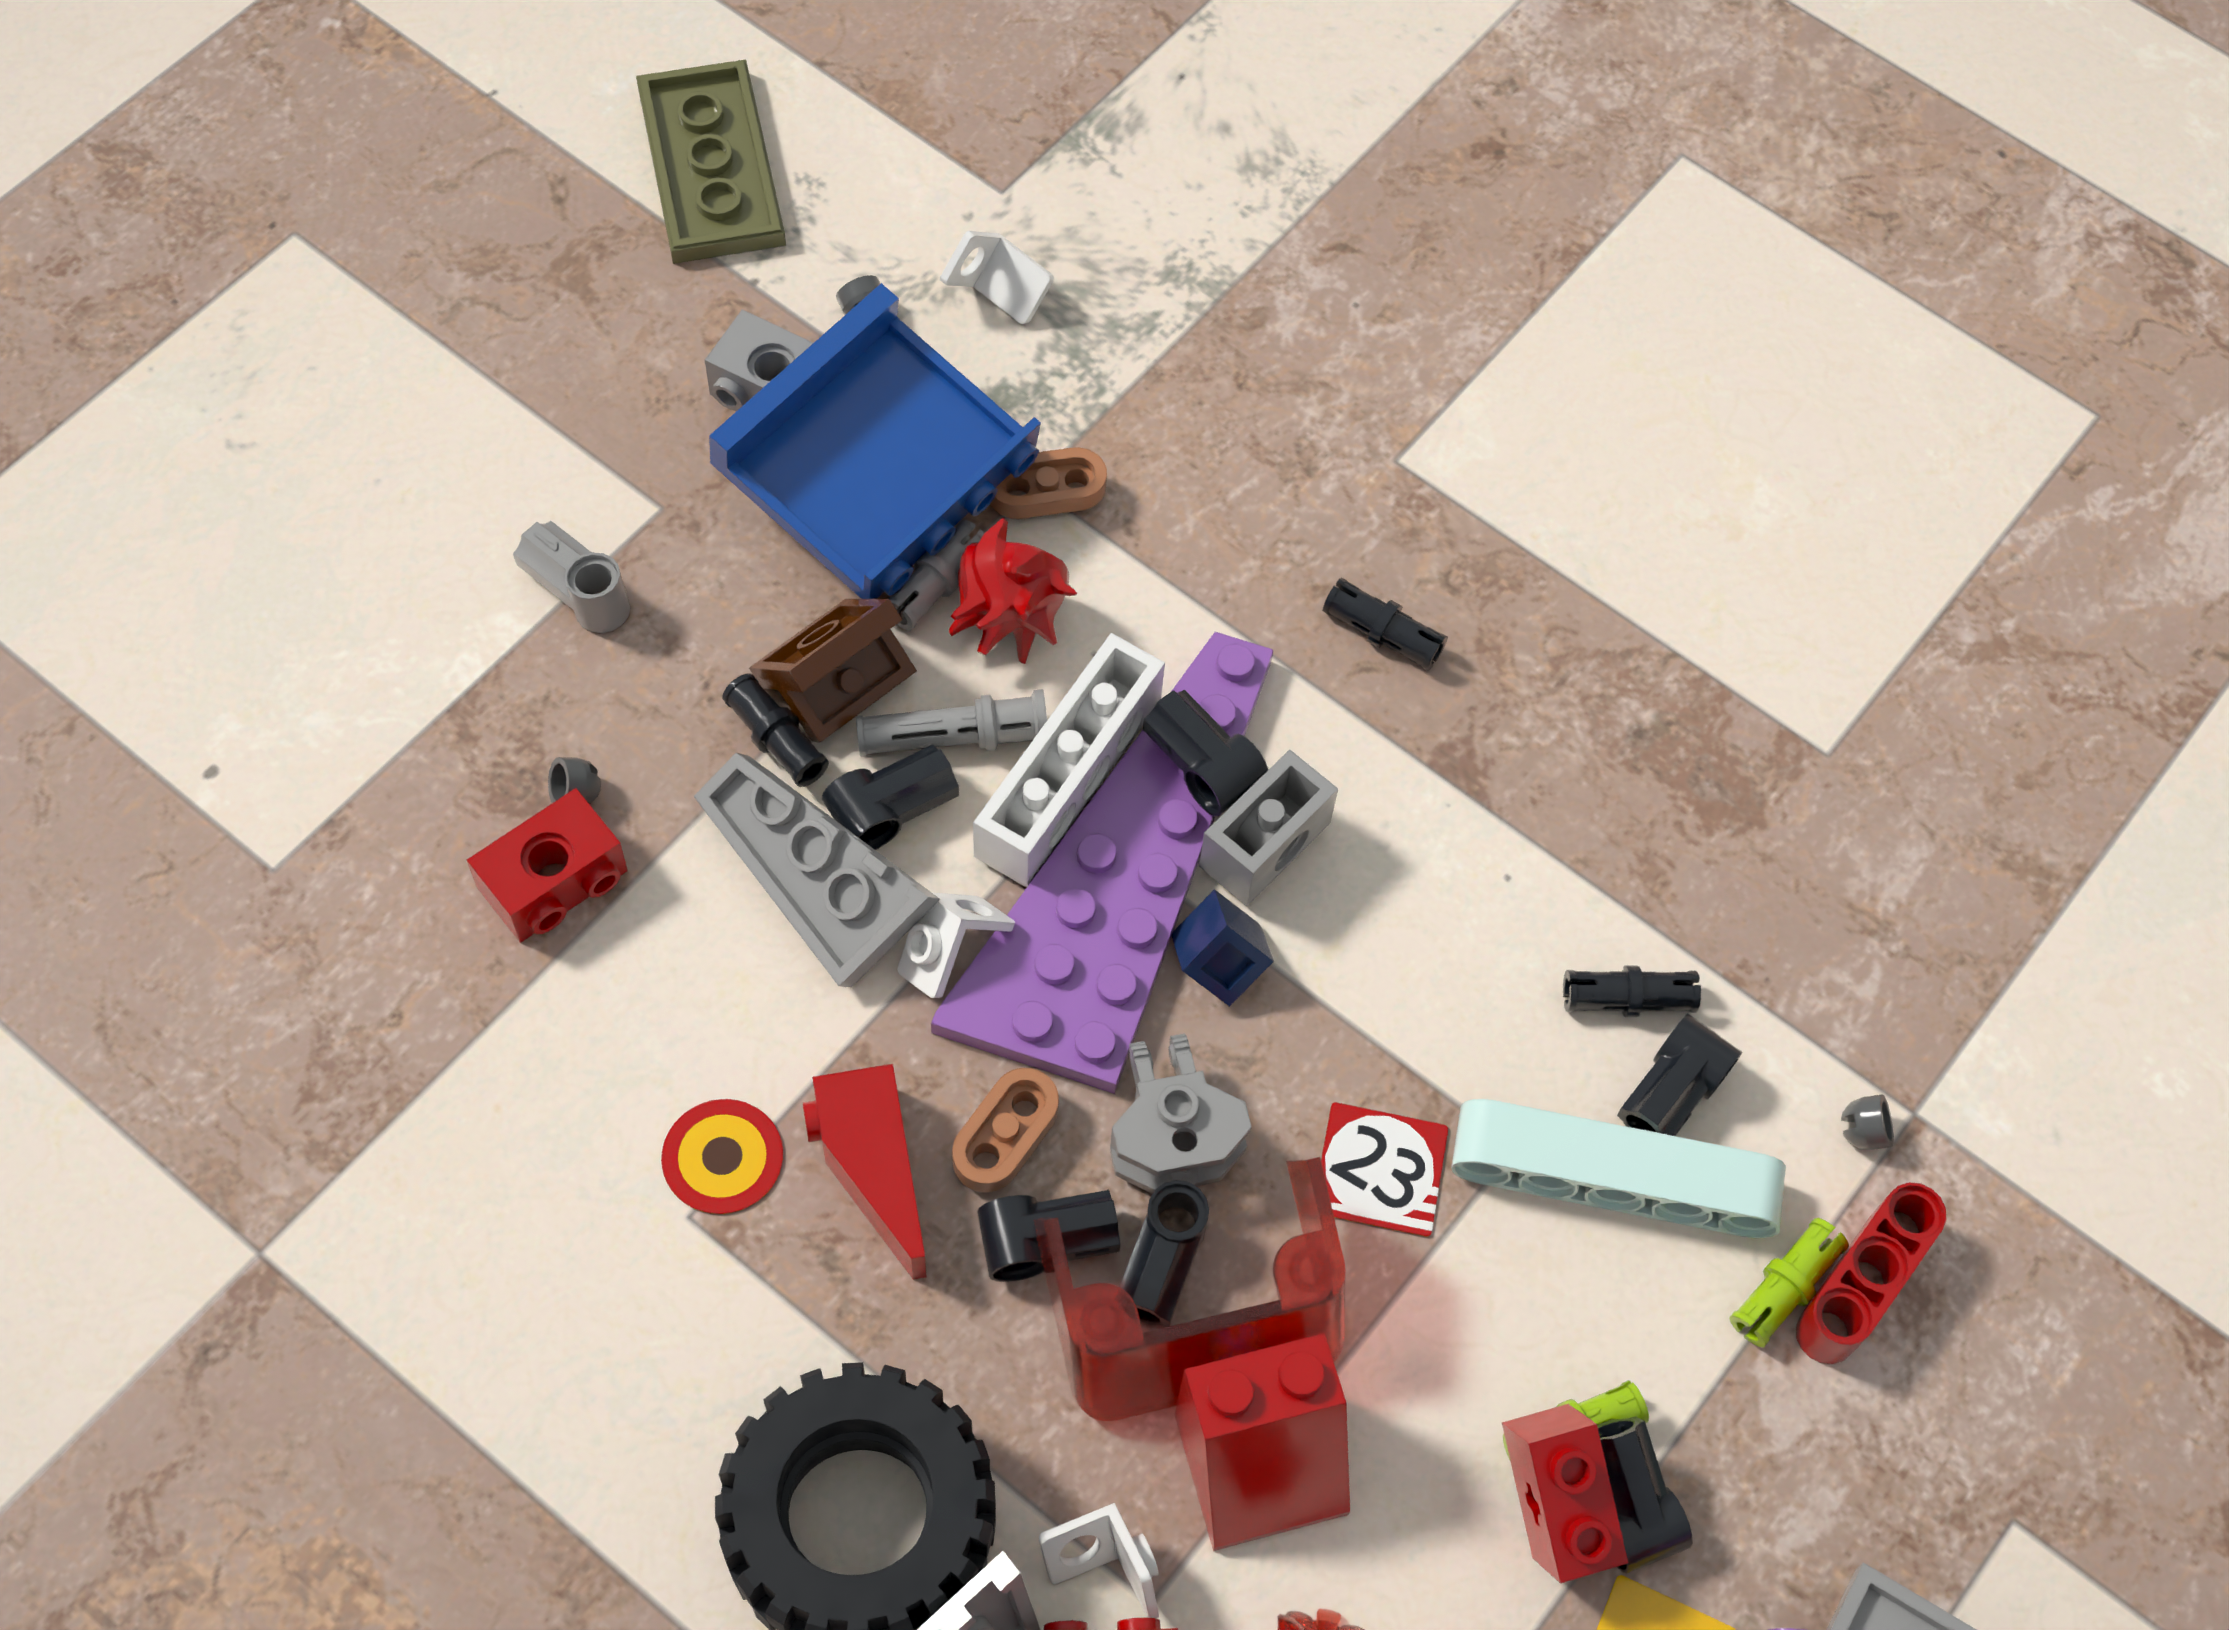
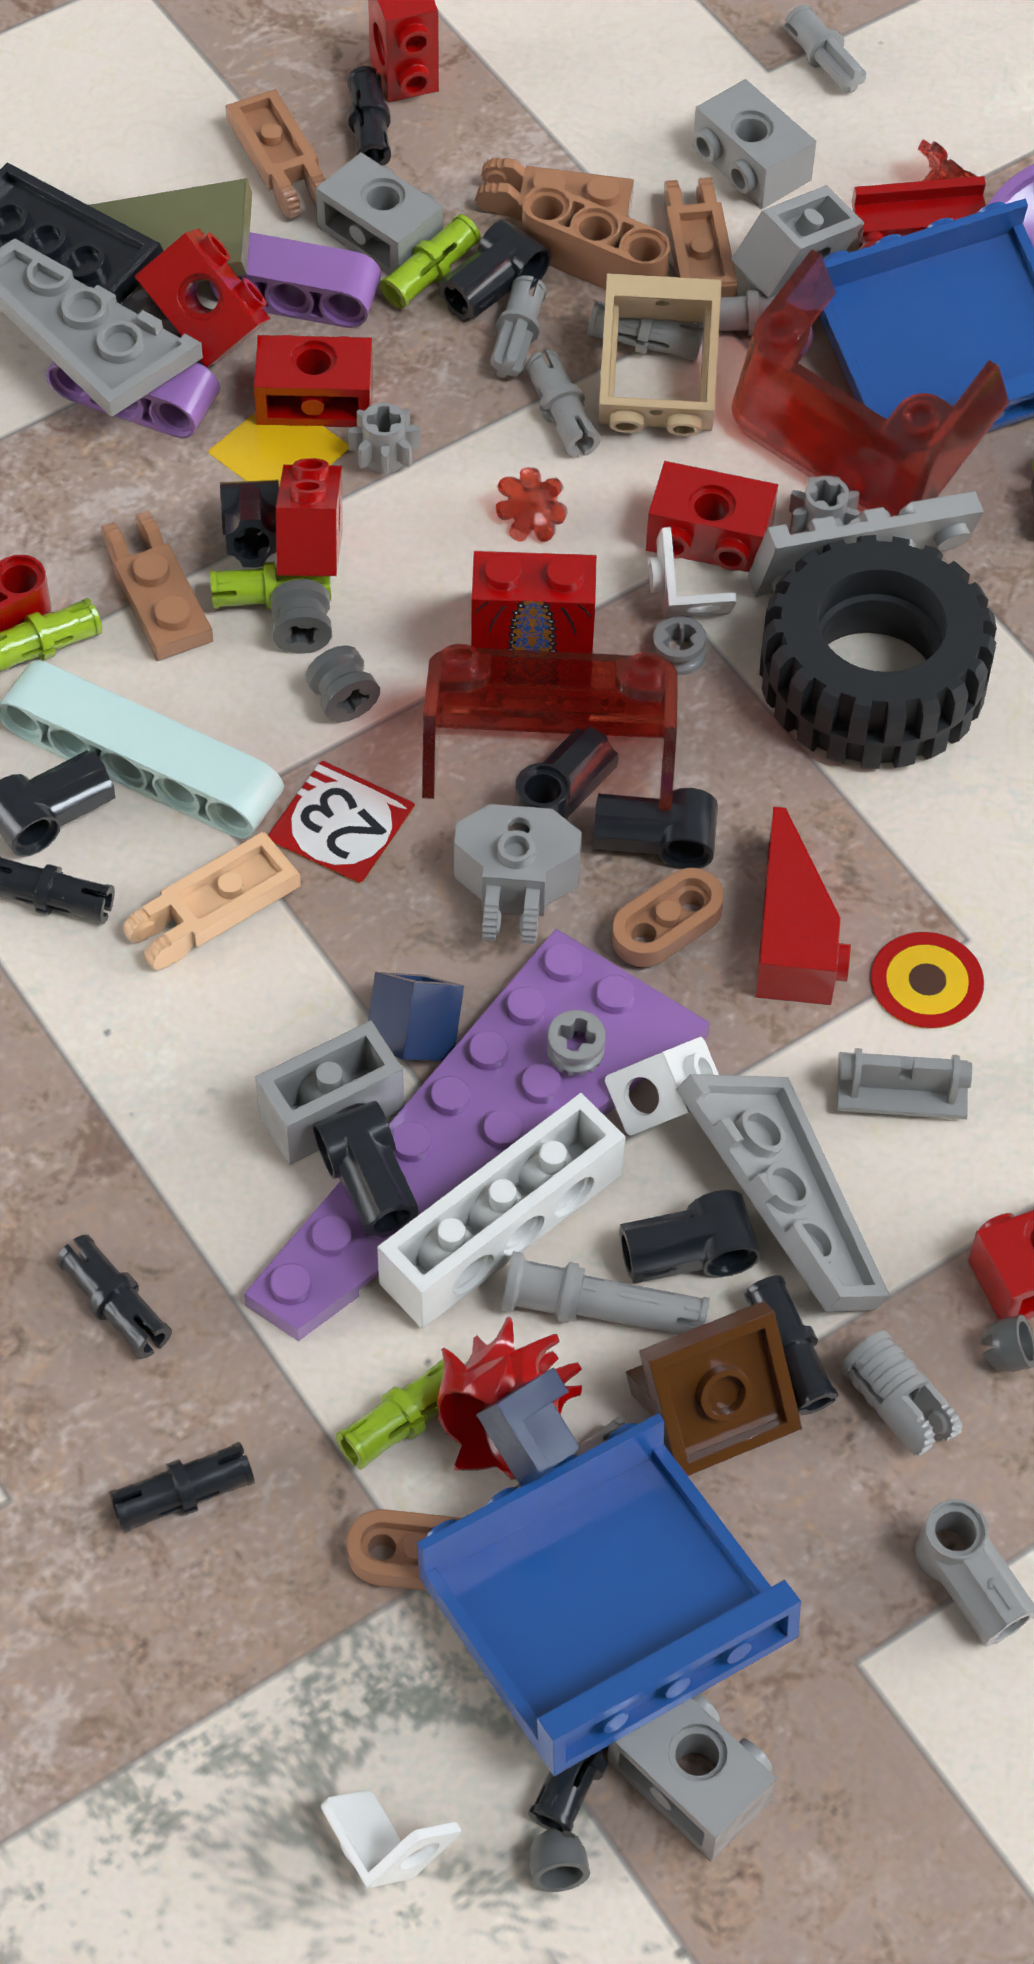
camera: 160 degrees left, 5 degrees down
none -> nougat hinge [101,510,213,661]
none -> black pin [109,1442,255,1534]
none -> light nougat hinge [122,832,301,971]
none -> dark grey wheel [270,579,332,654]
none -> dark grey wheel [305,645,380,722]
none -> lime pin [336,1359,444,1470]
none -> panel [476,1367,579,1486]
none -> light grey bush [547,1010,606,1076]
none -> light grey bush [653,616,706,675]
none -> light grey hinge [837,1048,972,1120]
none -> light grey hinge [840,1330,963,1456]

